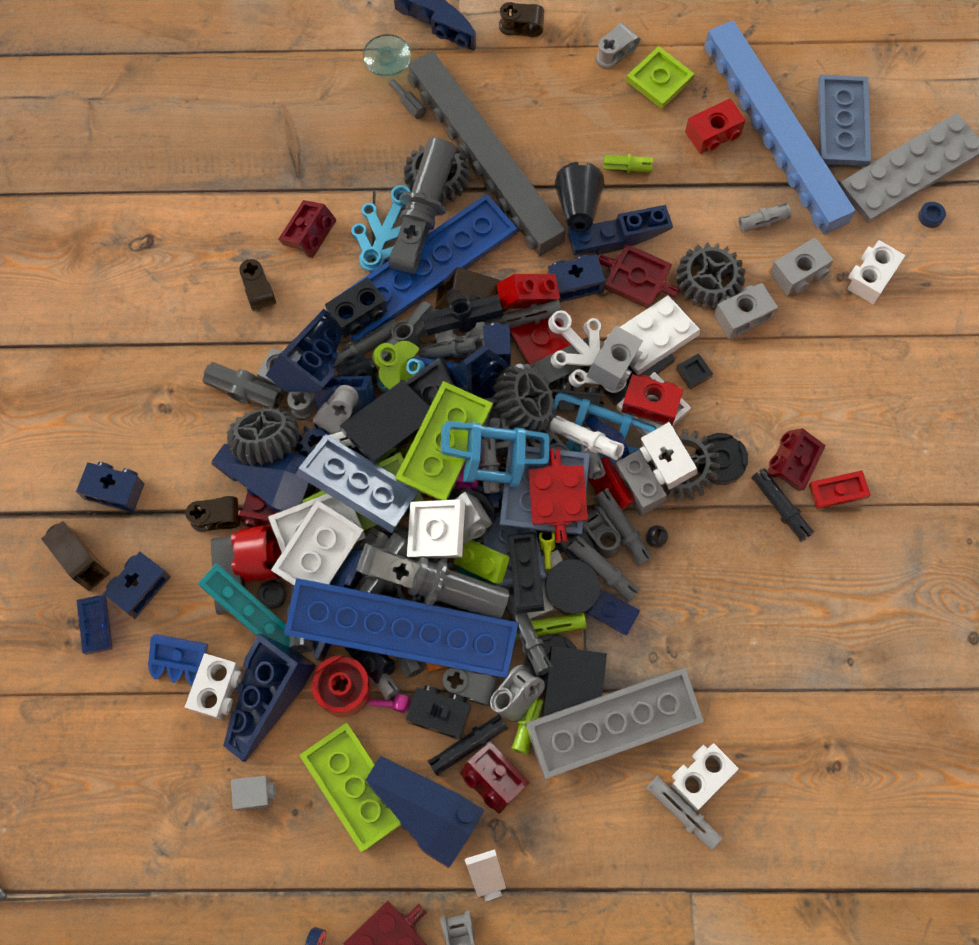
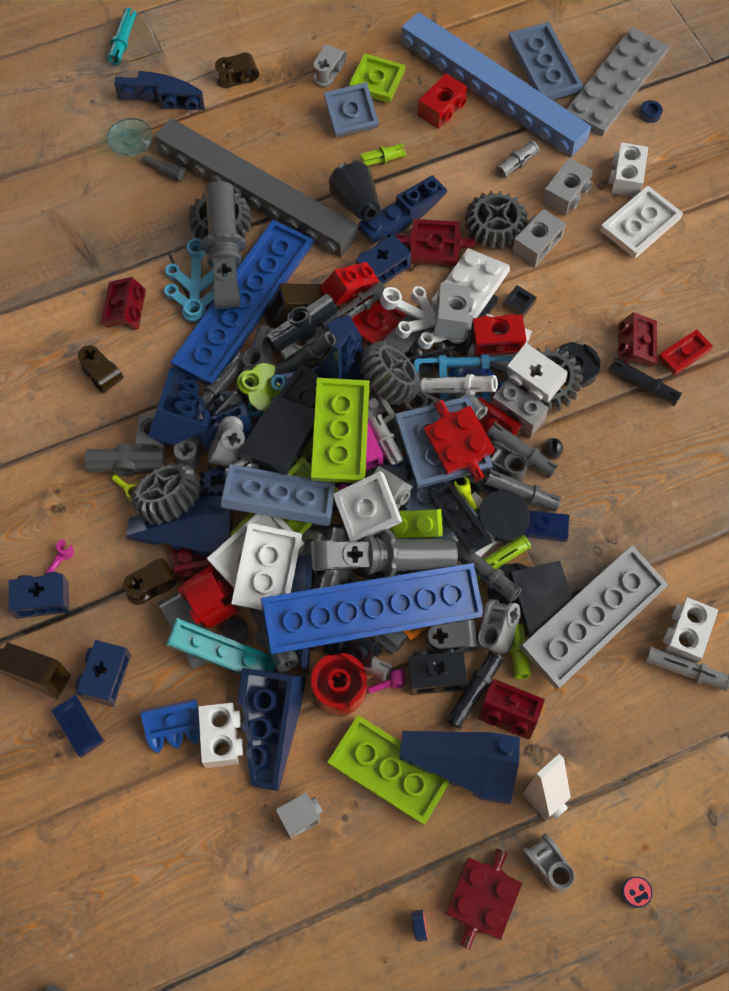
camera: 25 degrees left, 5 degrees down
black brick [325,277,387,338] -> none
dark azure bar [441,421,549,487] -> none
none -> dark pink hand [45,539,74,573]
none -> neon yellow hand [112,475,137,502]
none -> sand blue plate [323,82,379,138]
none -> white plate [600,186,683,259]

